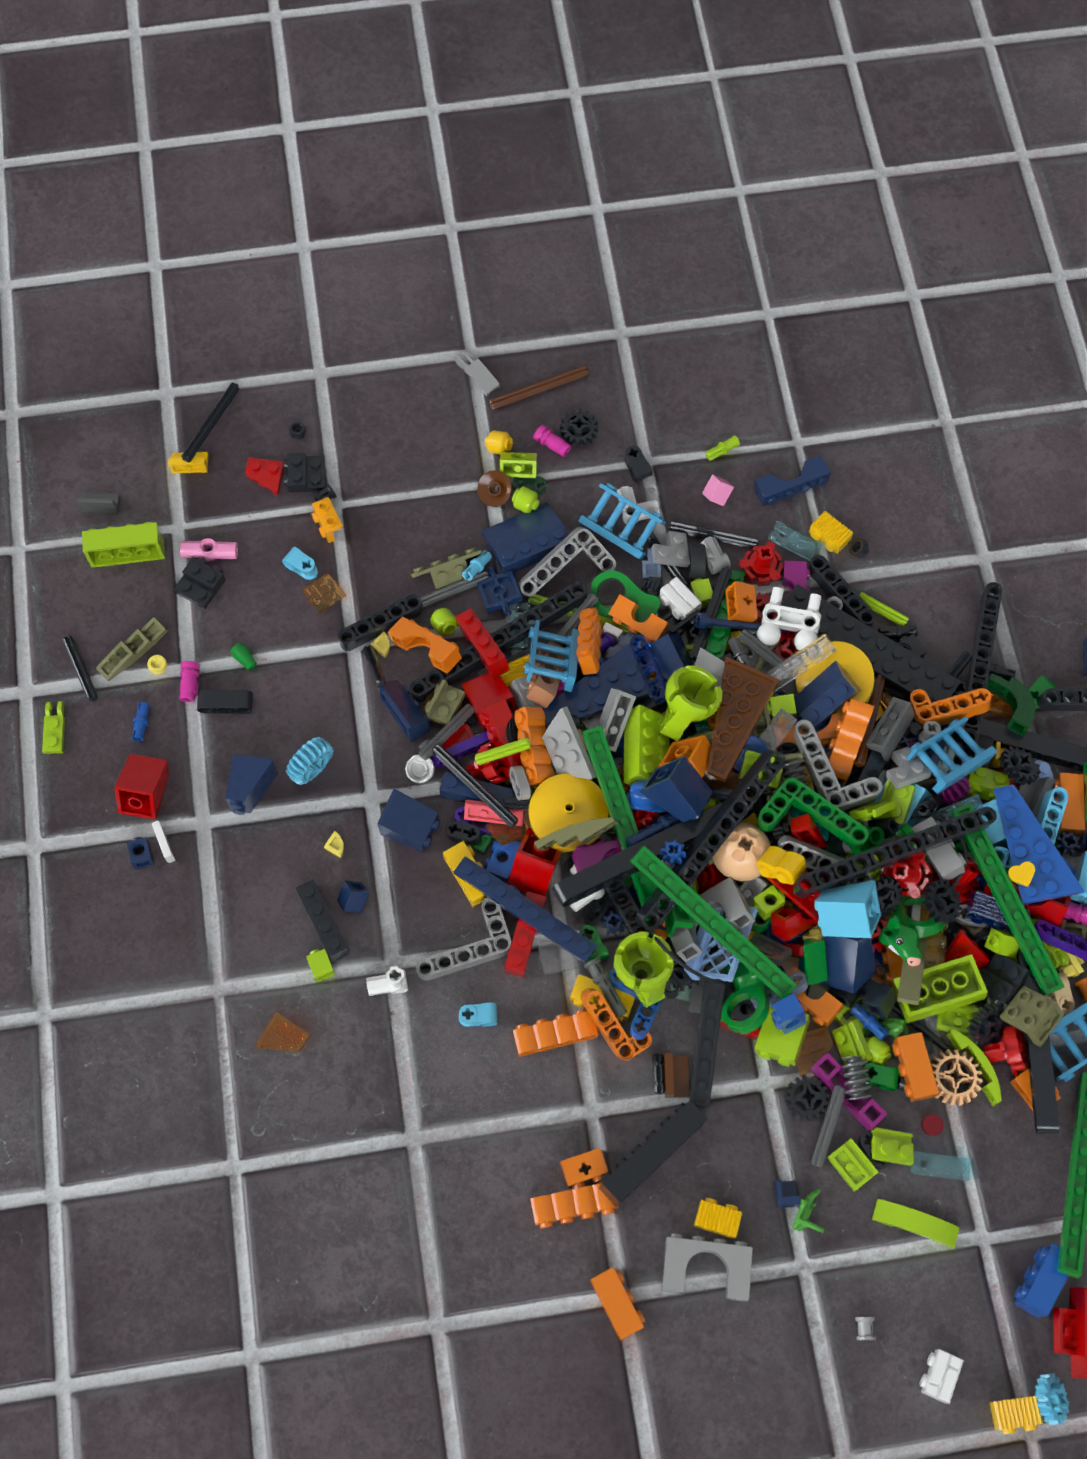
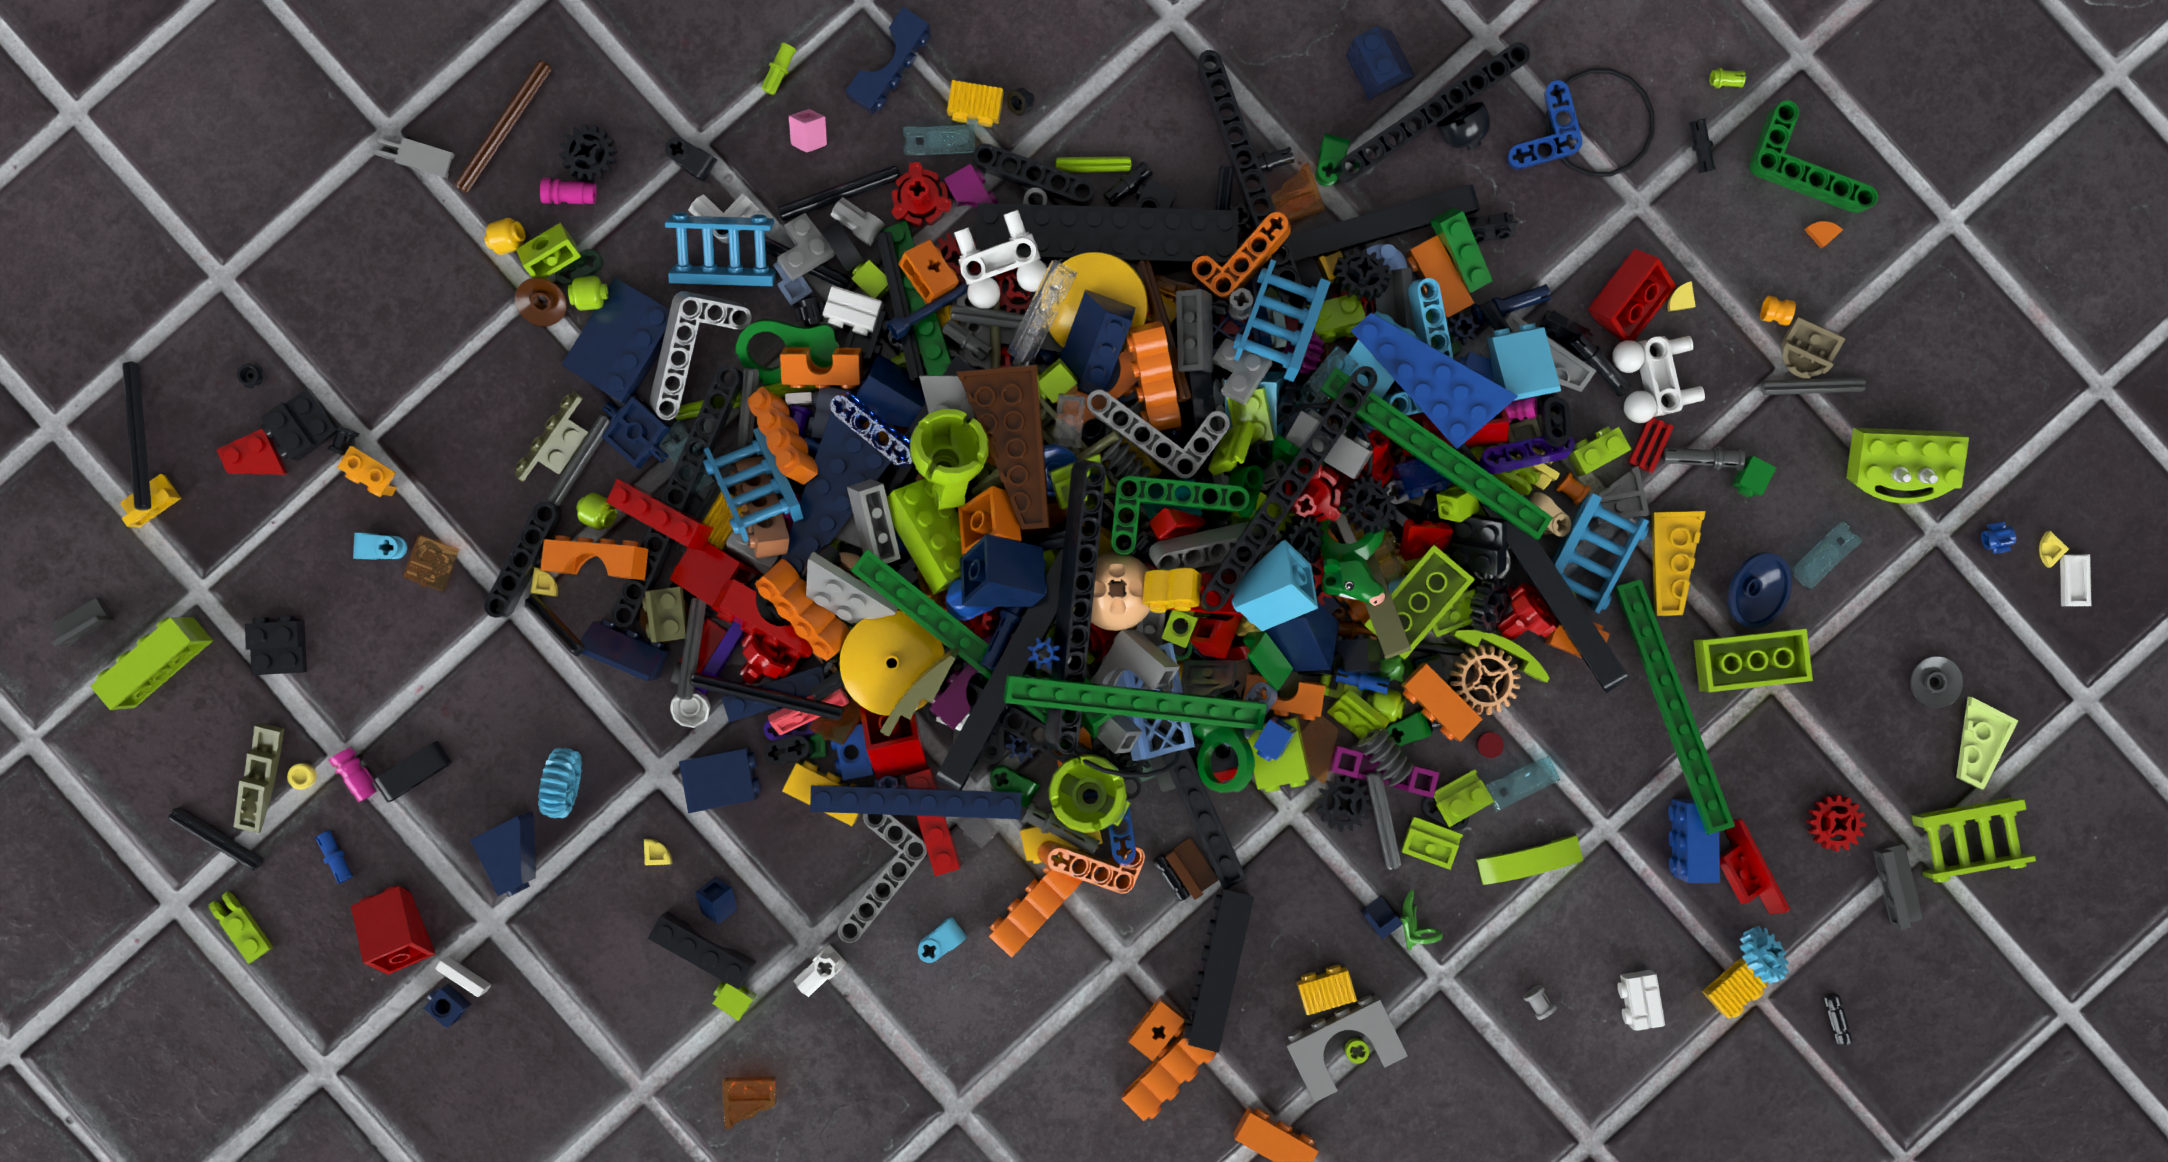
camera: 35 degrees left, 20 degrees up
bright pink piece [180,538,238,561] -> none
green cone [230,642,257,671] -> none
medium azure pin [462,550,492,581] -> none
lime axle [475,738,531,765] -> none
light grey beam [509,766,531,800] -> none
dark green arch [987,673,1035,737] -> none
olive bracket [1000,986,1064,1047] -> none
yellow tile [1008,862,1035,888] -> none
none -> lime bush [1345,1038,1369,1064]

